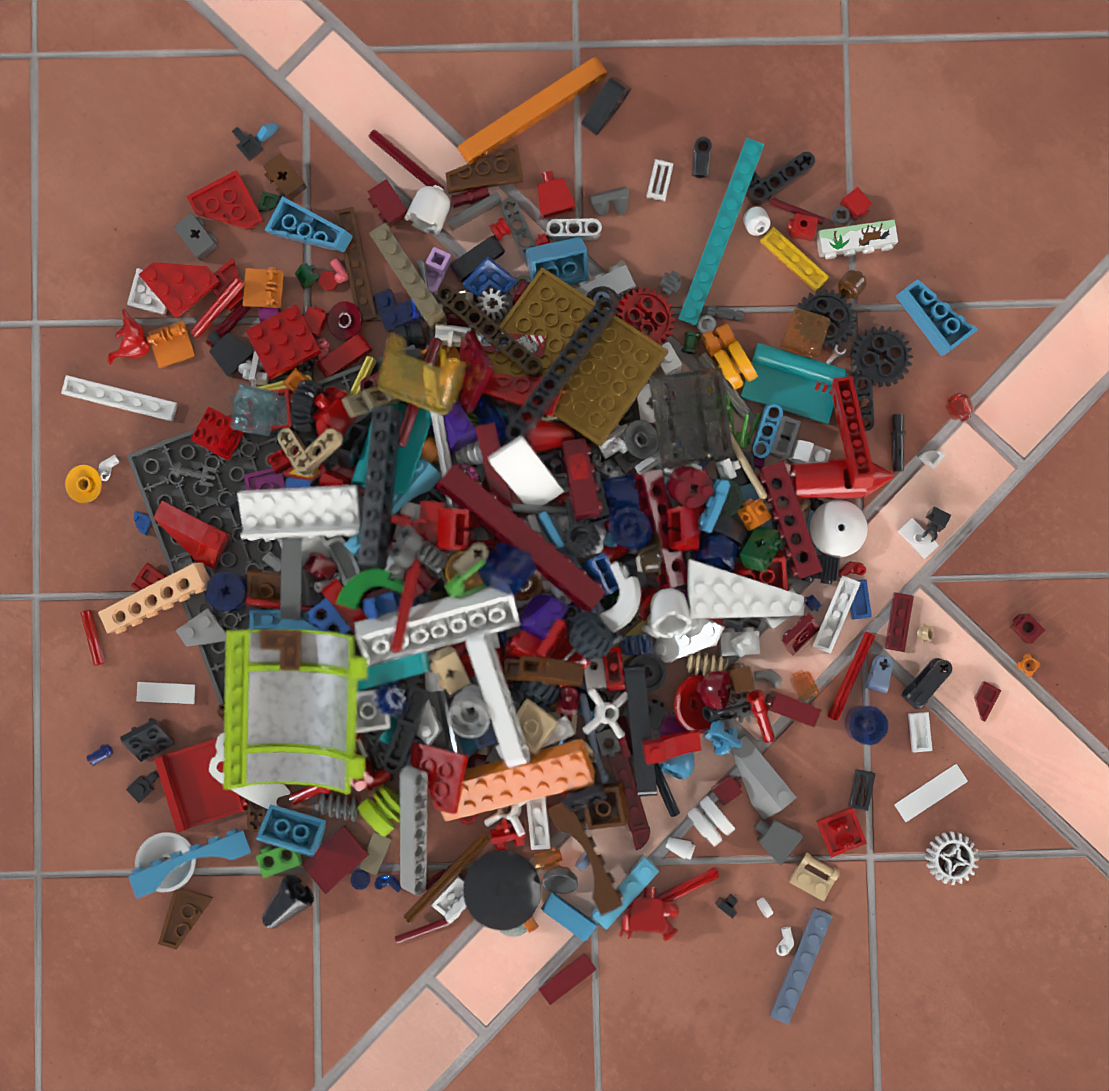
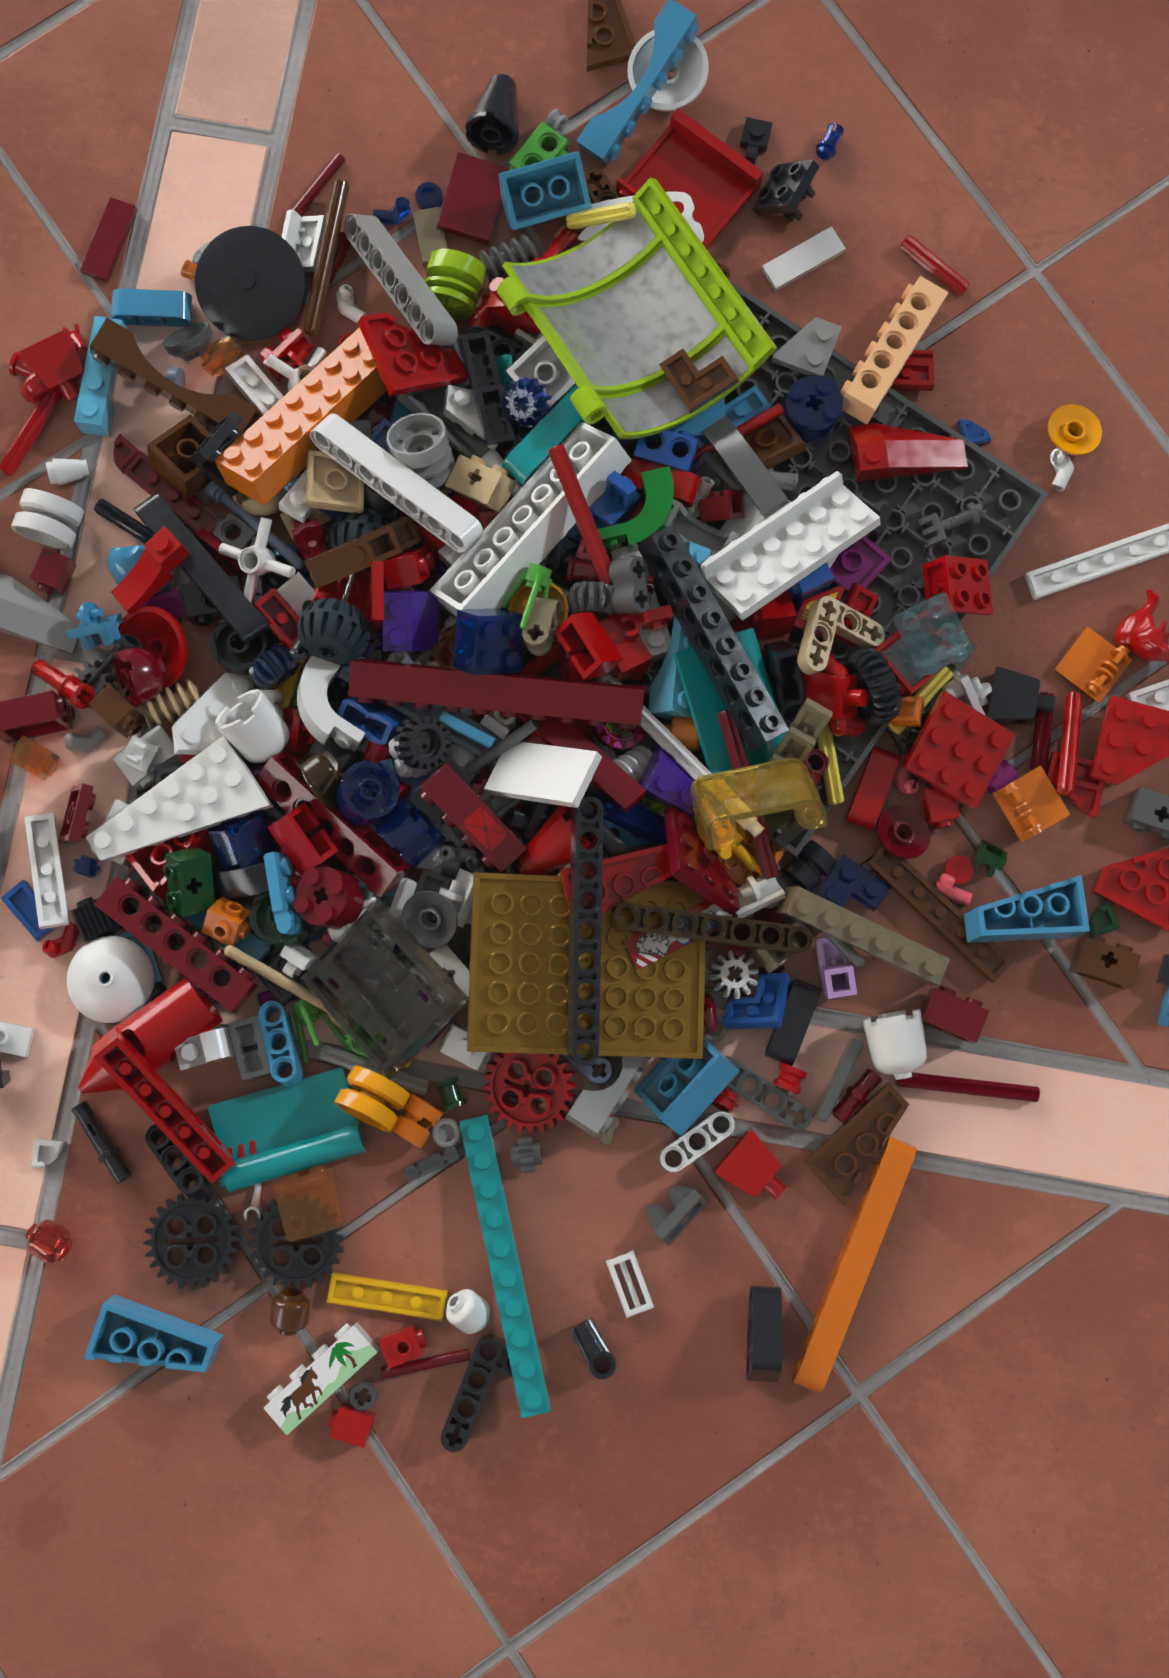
camera: 145 degrees right, 5 degrees down
none -> white arm [336,284,367,324]
none -> light grey bush [544,109,568,134]
none -> light yellow axle [566,202,636,229]

